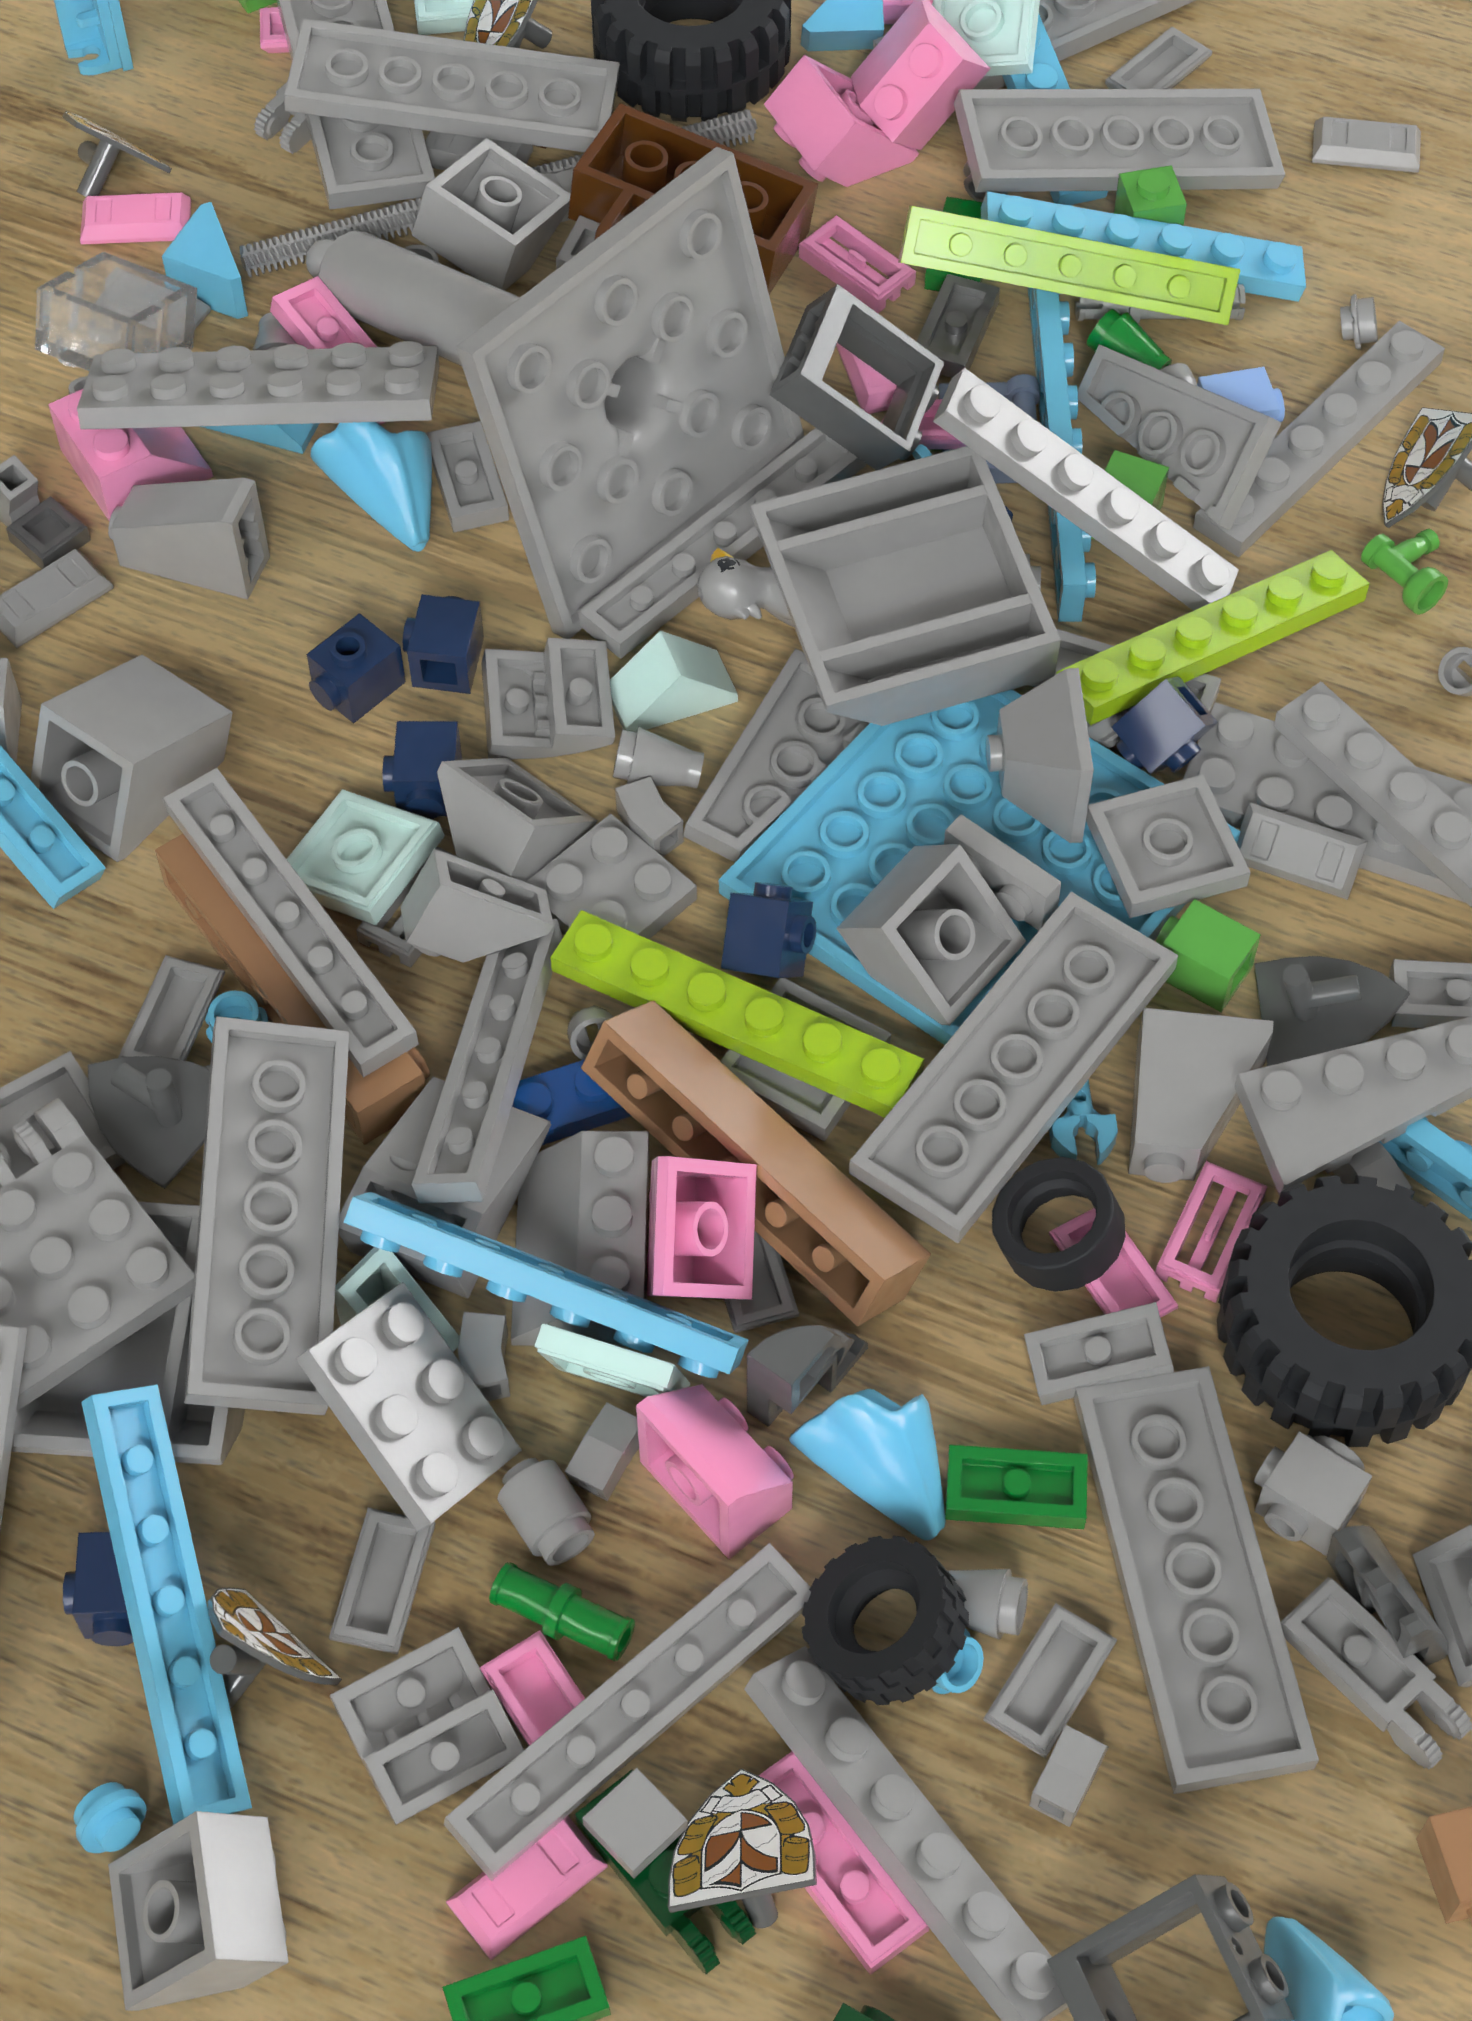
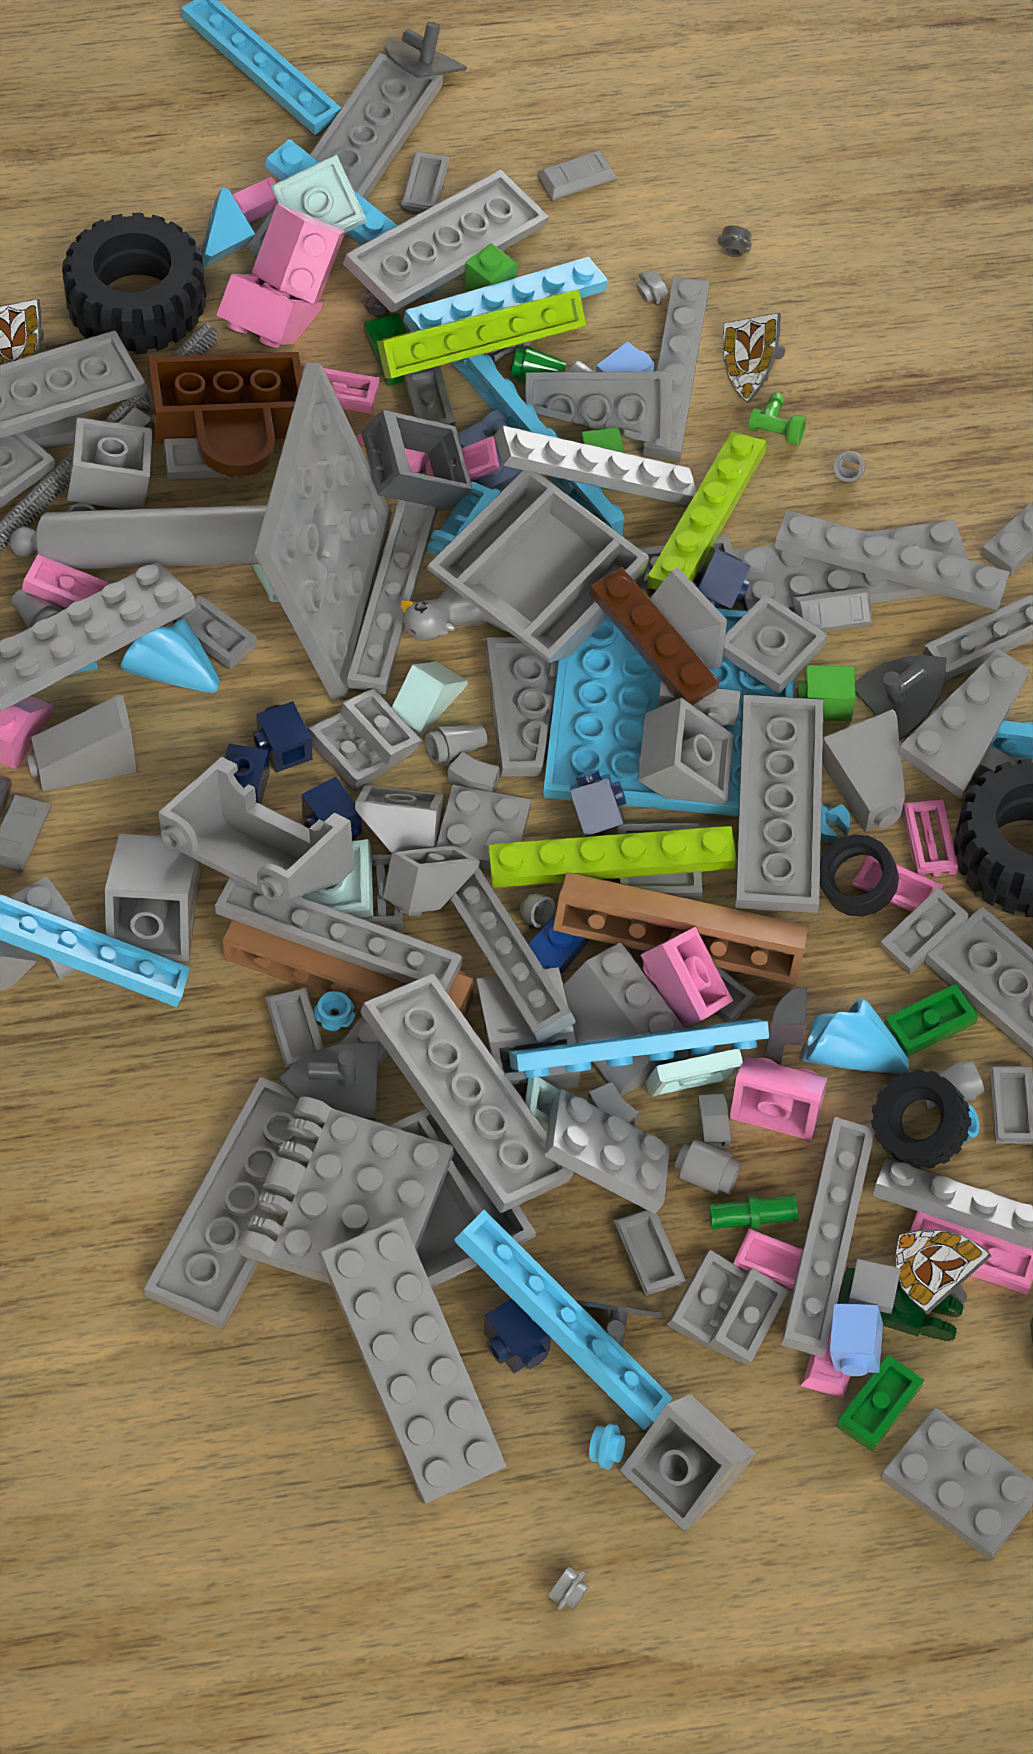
camera: 35 degrees left, 0 degrees up
none -> light grey windscreen [158,757,354,902]
none -> reddish brown plate [589,567,719,706]
none -> light blue brick [830,1304,883,1376]

